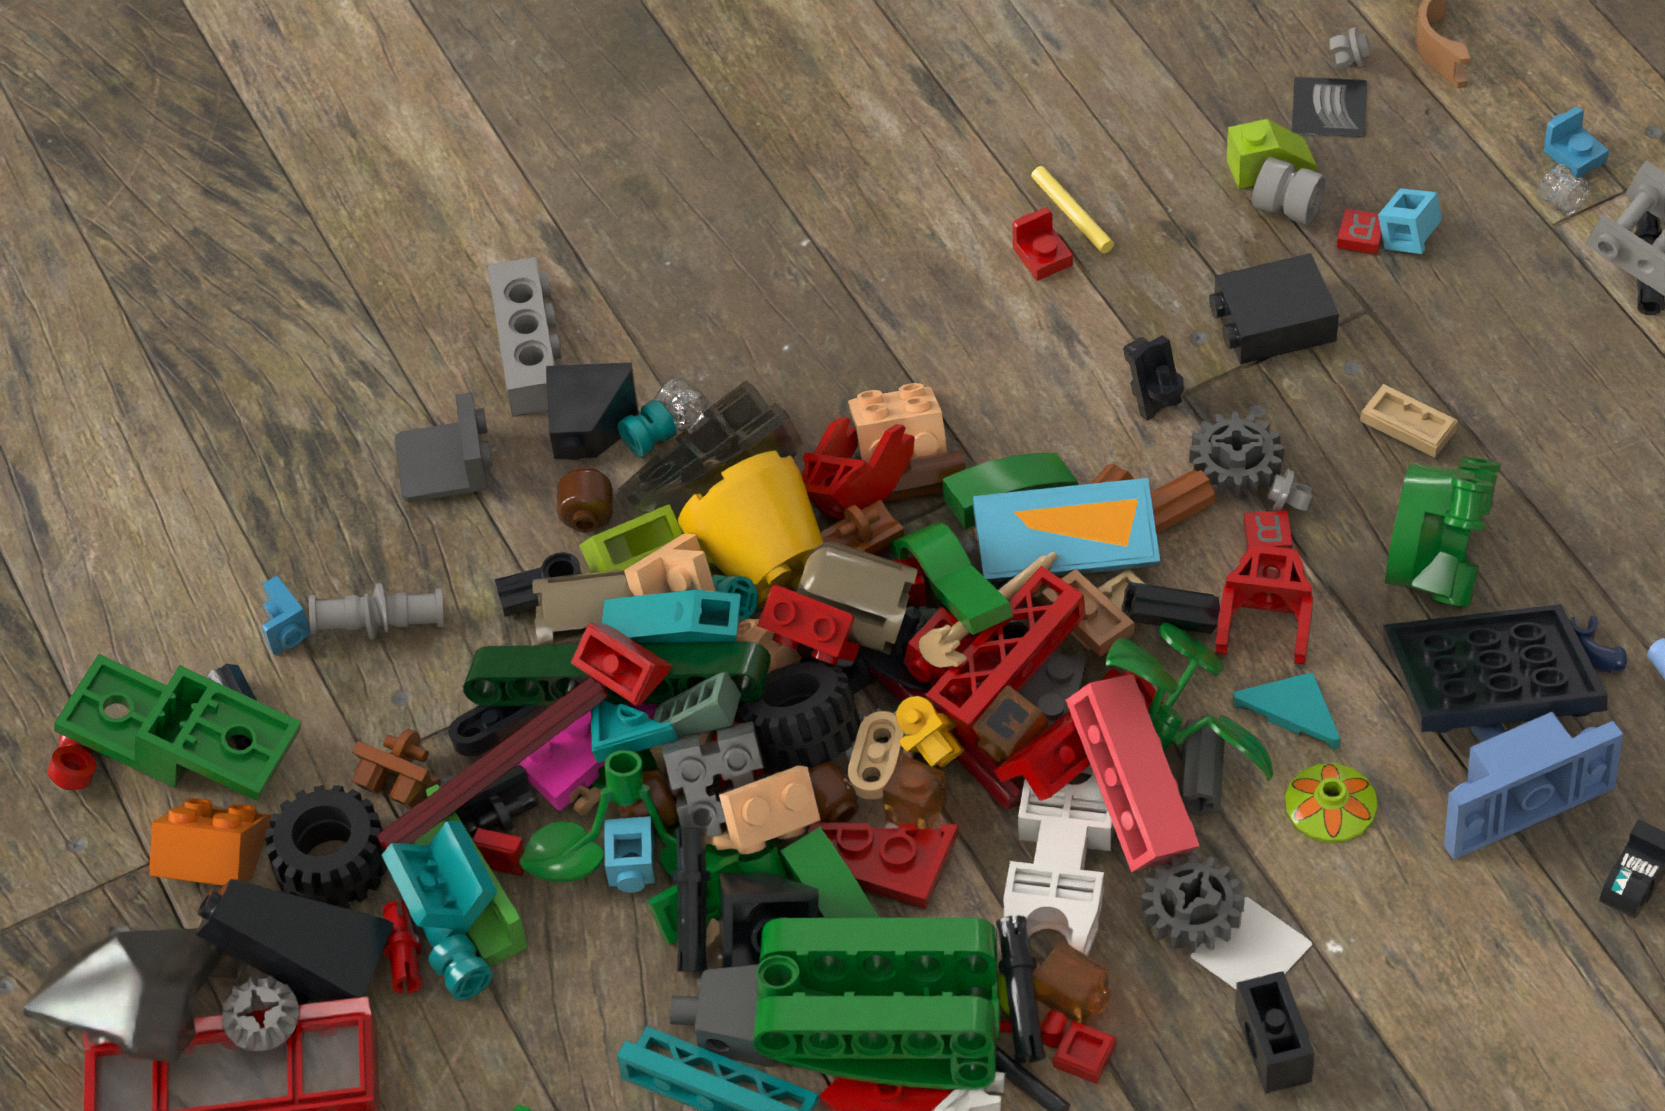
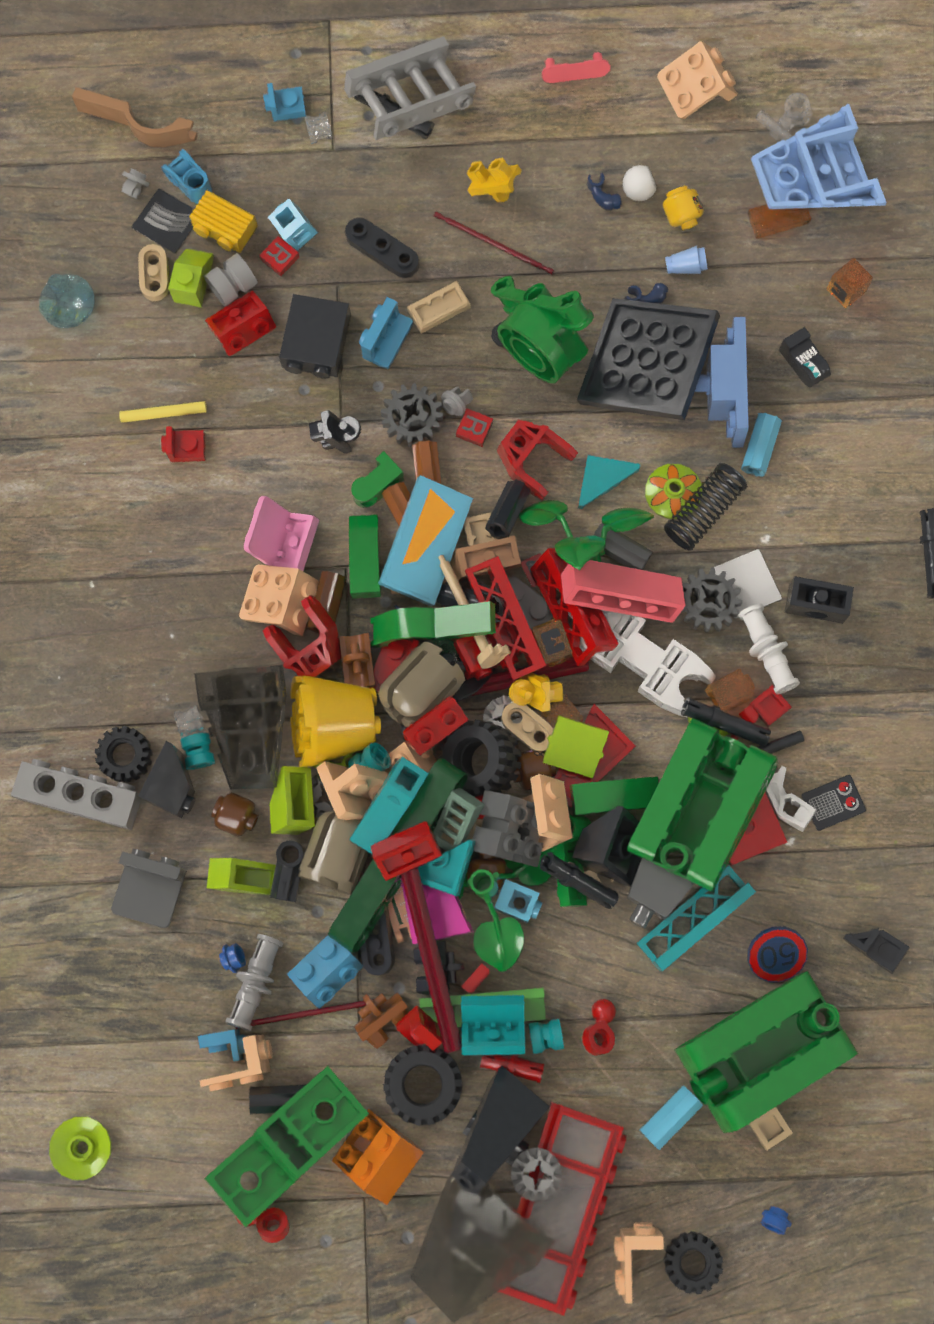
camera: 65 degrees left, 25 degrees up
none -> clear light blue dish [39,274,95,329]
none -> lime dish [49,1116,111,1180]
none -> black tyre [95,726,153,783]
none -> tan plate [138,244,169,301]
none -> dark azure piece [161,149,213,204]
none -> yellow brick [190,190,258,253]
none -> light nougat bracket [200,1035,273,1091]
none -> red bracket [205,290,276,356]
none -> lime slope [207,858,276,895]
none -> blue plate [219,943,246,973]
none -> dark red piece [235,1000,367,1029]
none -> bright pink bracket [244,496,319,571]
none -> dark azure bracket [287,935,363,1008]
none -> black plate [345,218,419,278]
none -> green leg [351,451,404,508]
none -> dark azure bracket [359,297,413,369]
none -> red bracket [396,1005,442,1051]
none -> dark red piece [434,211,554,275]
none -> yellow hips [467,158,522,203]
none -> lime piece [543,715,609,778]
none -> red plate [582,999,616,1056]
none -> black piece [664,463,748,551]
none -> white piece [738,604,800,695]
none -> medium azure axle [741,413,782,477]

